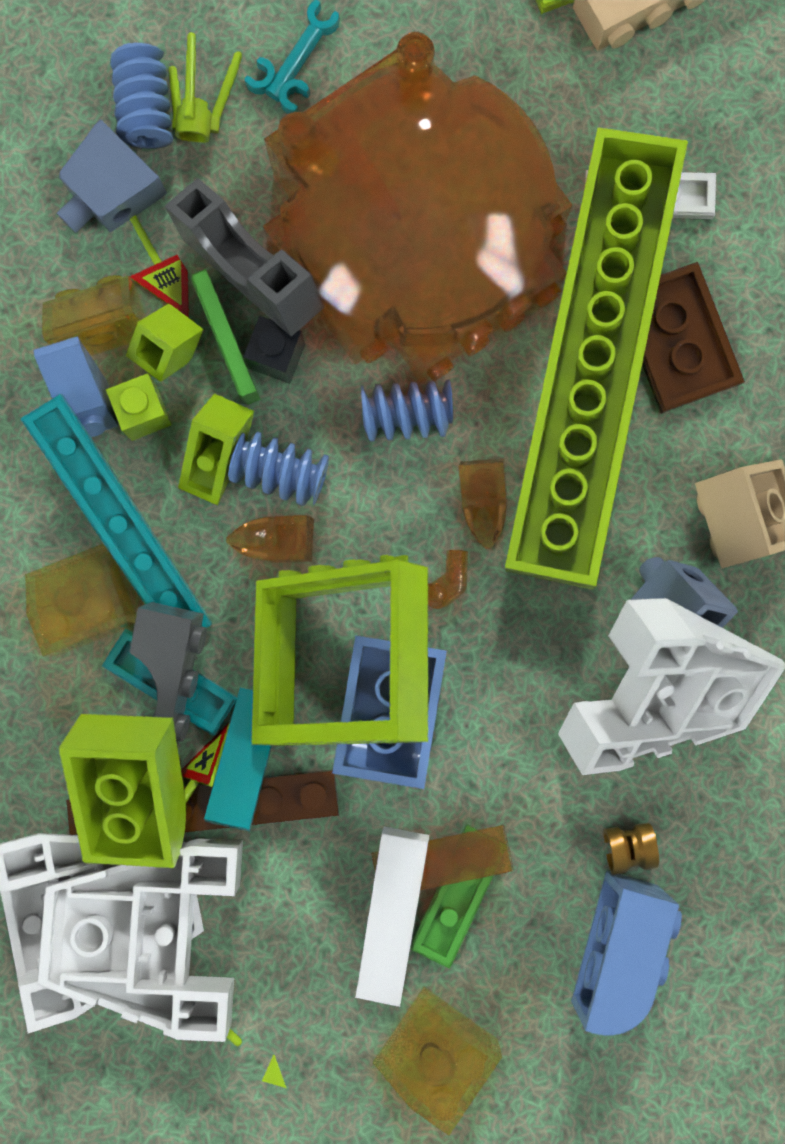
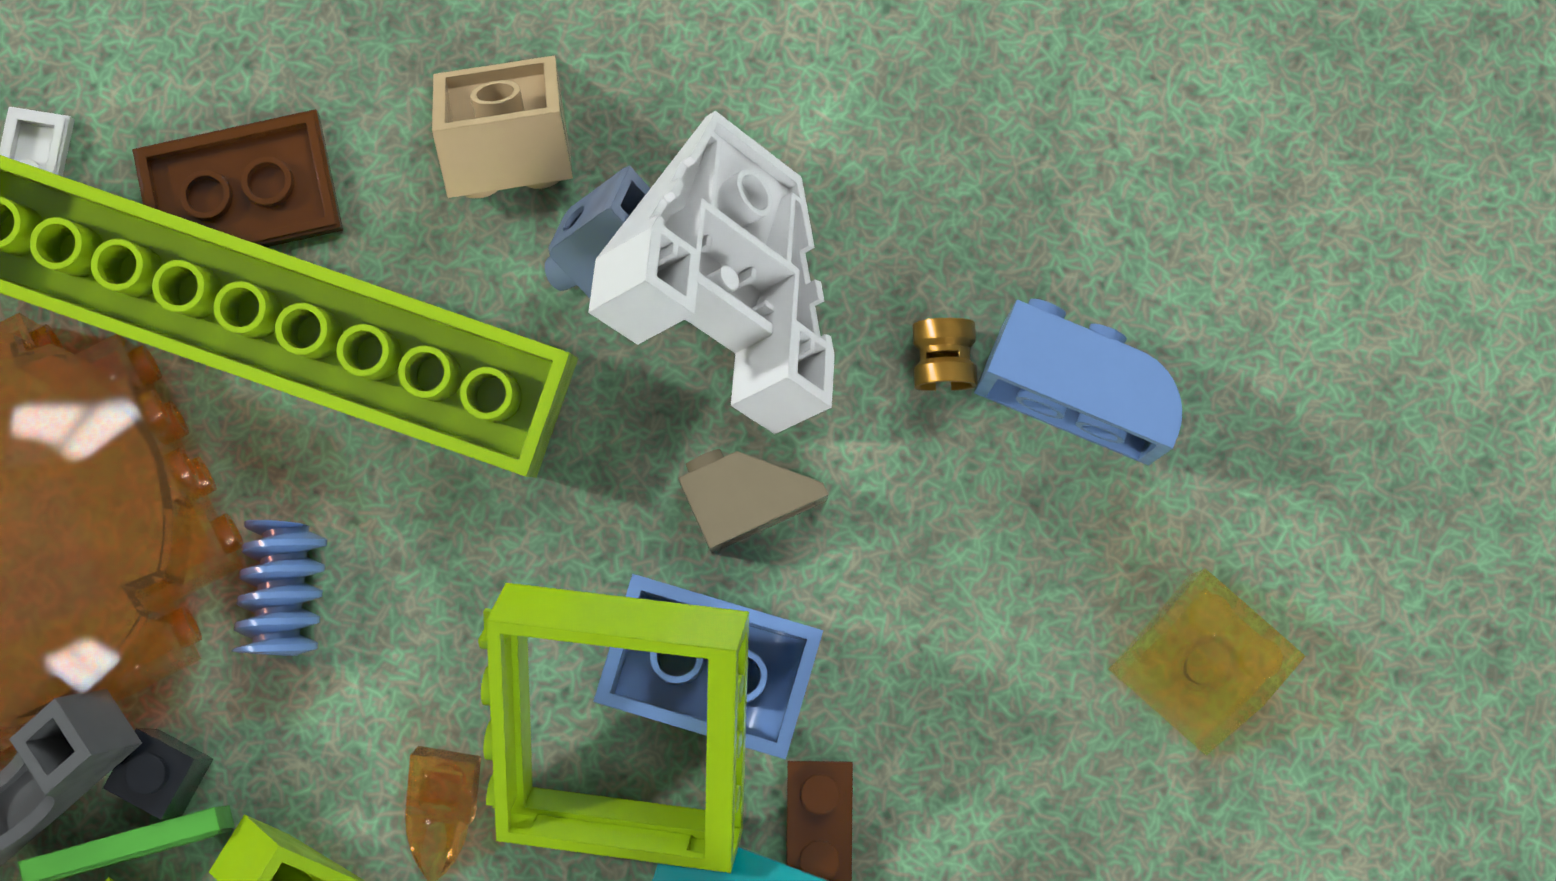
camera: 90 degrees left, 5 degrees down
medium blue piece [228,431,329,506] -> none
white tile [355,826,430,1007] -> none
clear orange plate [371,824,514,890] -> none
bright green tile [410,824,508,969] -> none
clear orange arm [428,550,468,609] -> none
clear orange plate [459,458,508,549] -> none
none -> dark tan slope [678,449,829,554]

